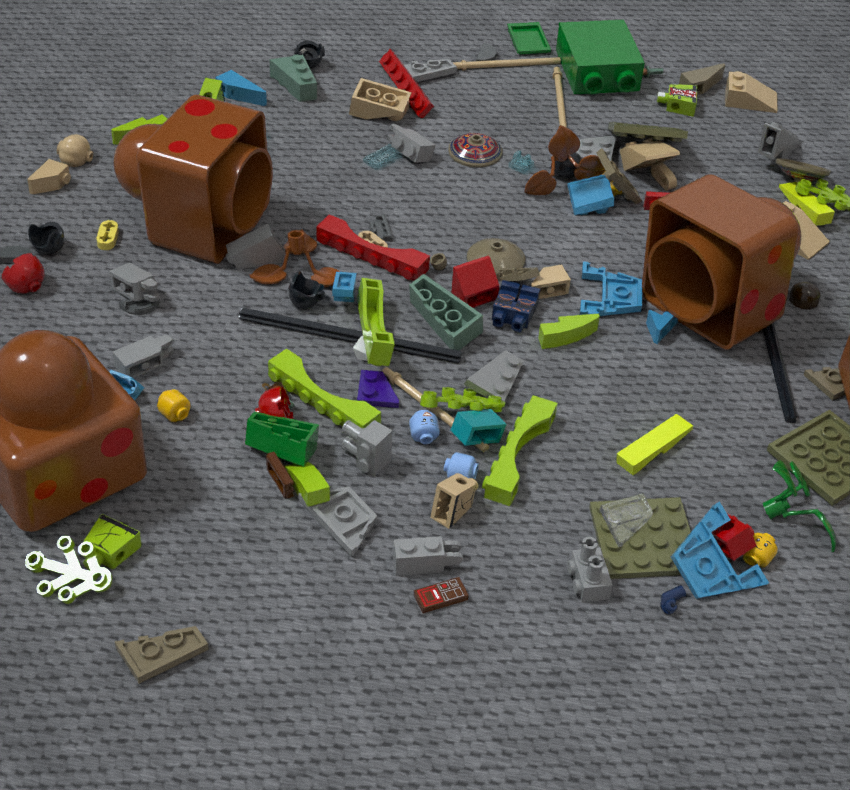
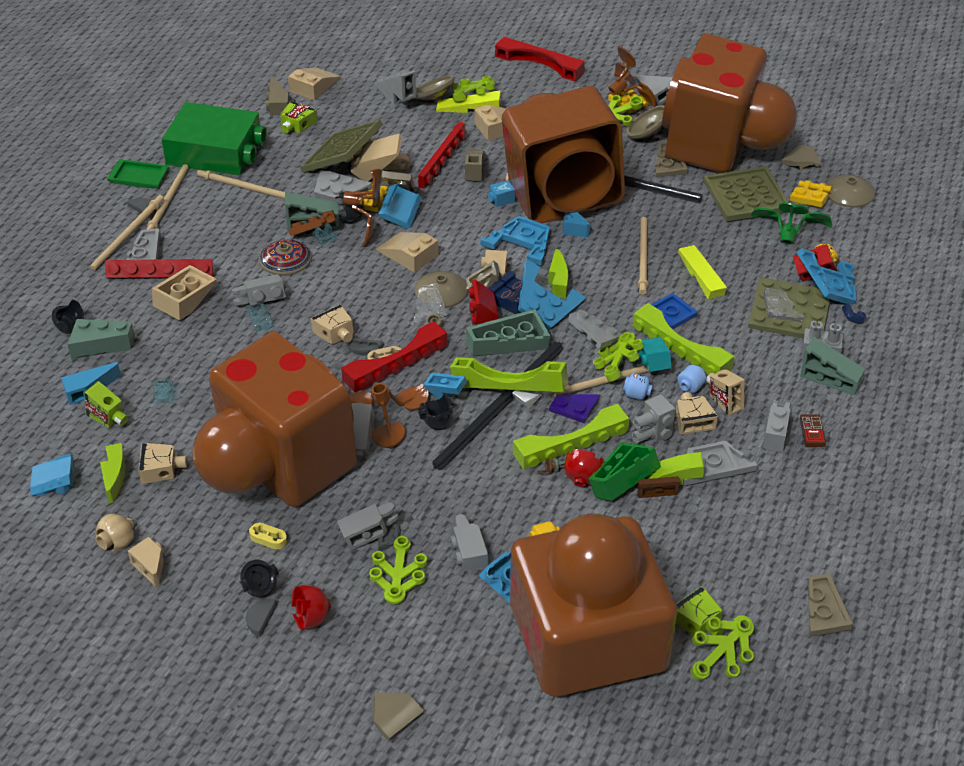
camera: 65 degrees left, 0 degrees up
none -> dark azure slope [30,453,74,496]
none -> tan bar [90,195,164,270]
none -> sand green wedge [285,192,339,229]
none -> dark orange hinge [288,210,337,236]
none -> tan torso [311,305,354,344]
none -> lime plant [369,536,427,605]
none -> tan slope [376,232,438,273]
none -> clear wing [413,283,448,325]
none -> dark azure wing [518,259,586,330]
none -> tan bar [638,217,648,295]
none -> blue tile [651,293,698,330]
none -> tan torso [676,392,718,435]
none -> sand green wedge [800,336,865,396]

